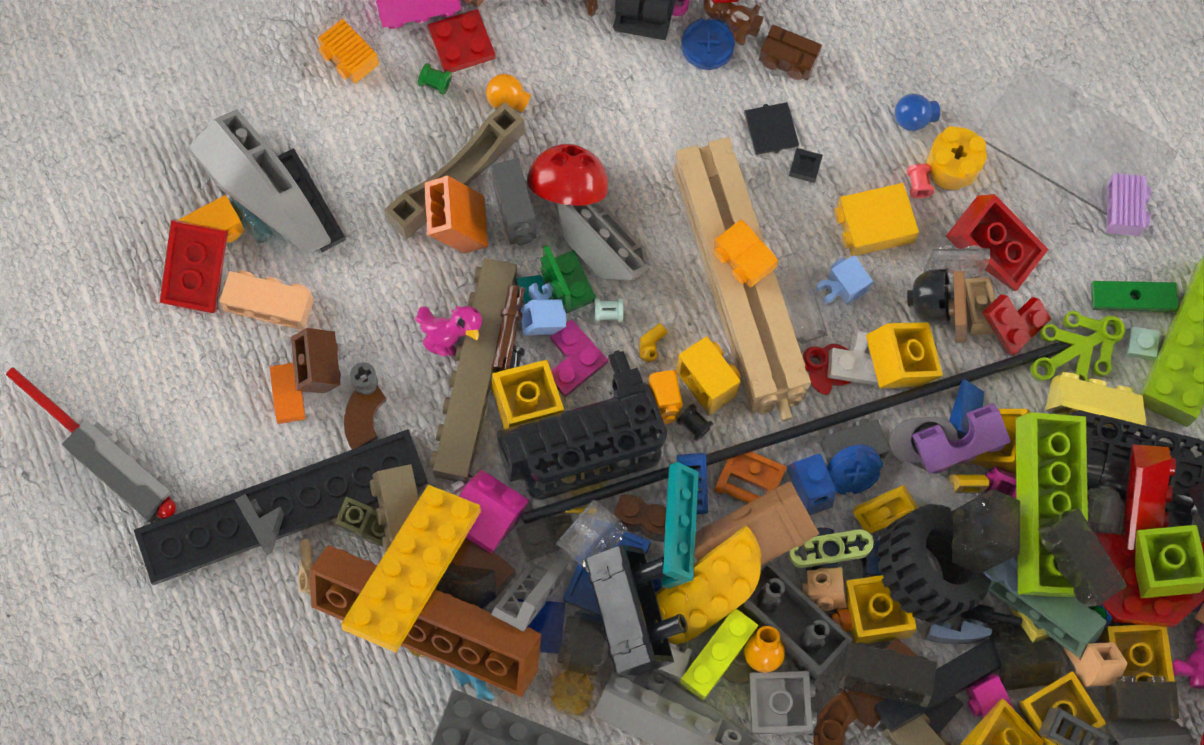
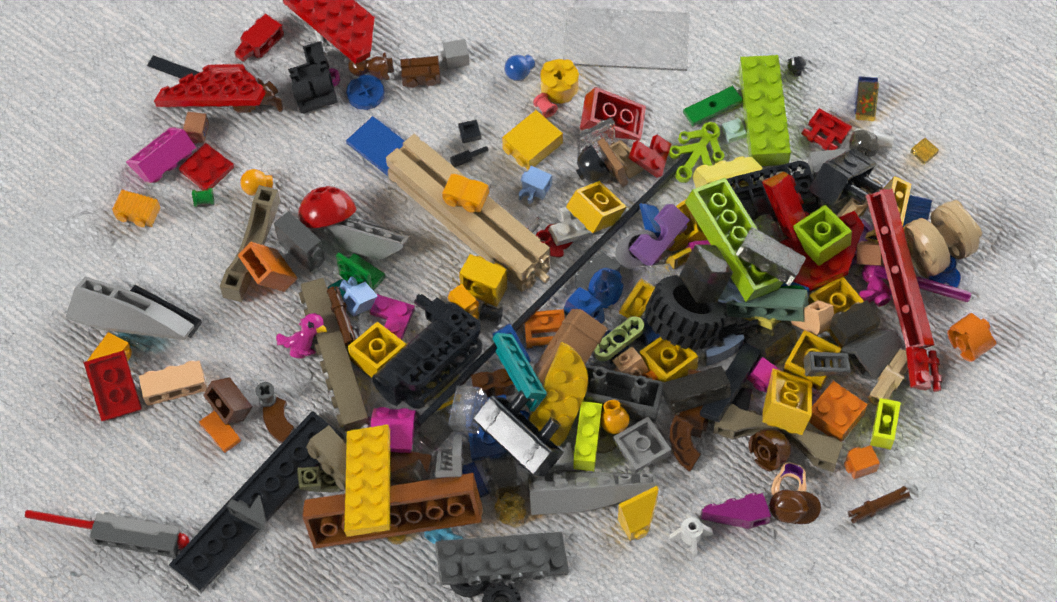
camera: 25 degrees left, 10 degrees down
tan plate [298,539,313,596] -> none
light aqua bush [595,298,623,323] -> none
yellow arm [639,323,668,362] -> none
black piece [744,102,799,155] -> none
lavender brick [1106,173,1151,236] -> none
none -> blue tile [346,116,405,177]
none -> light grey brick [440,39,470,69]
none -> black axle [450,146,489,167]

